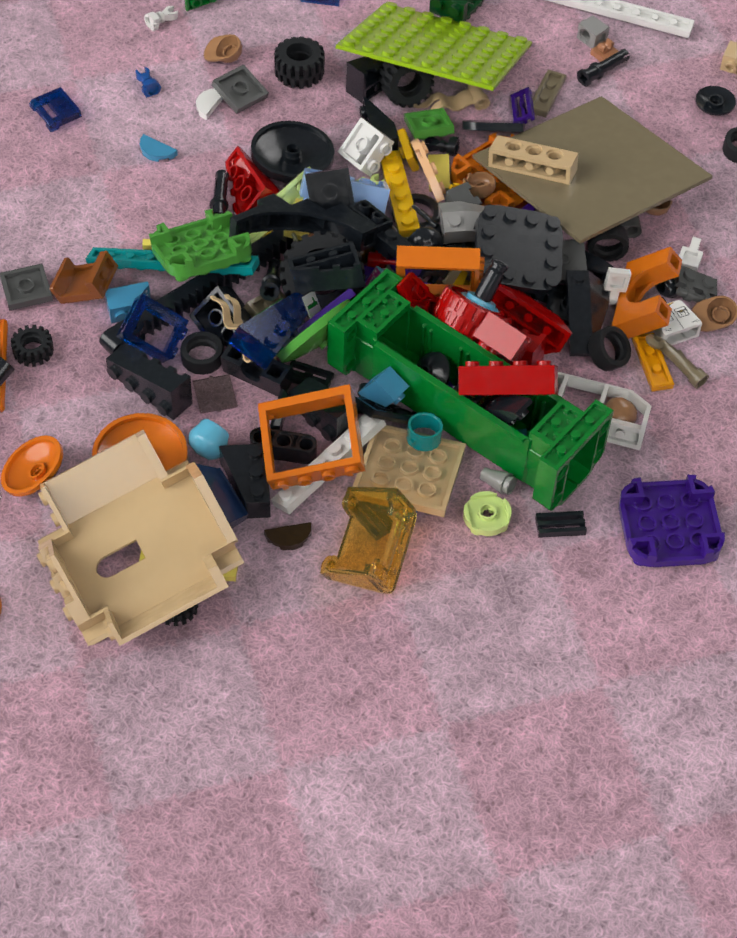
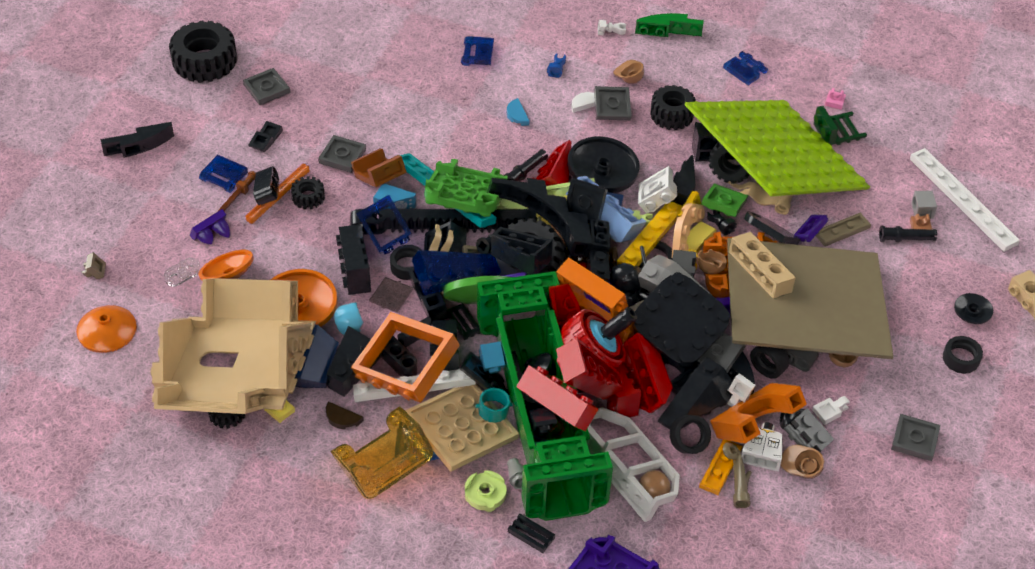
camera: 40 degrees right, 5 degrees down
white sticker [302,292,321,318] -> none

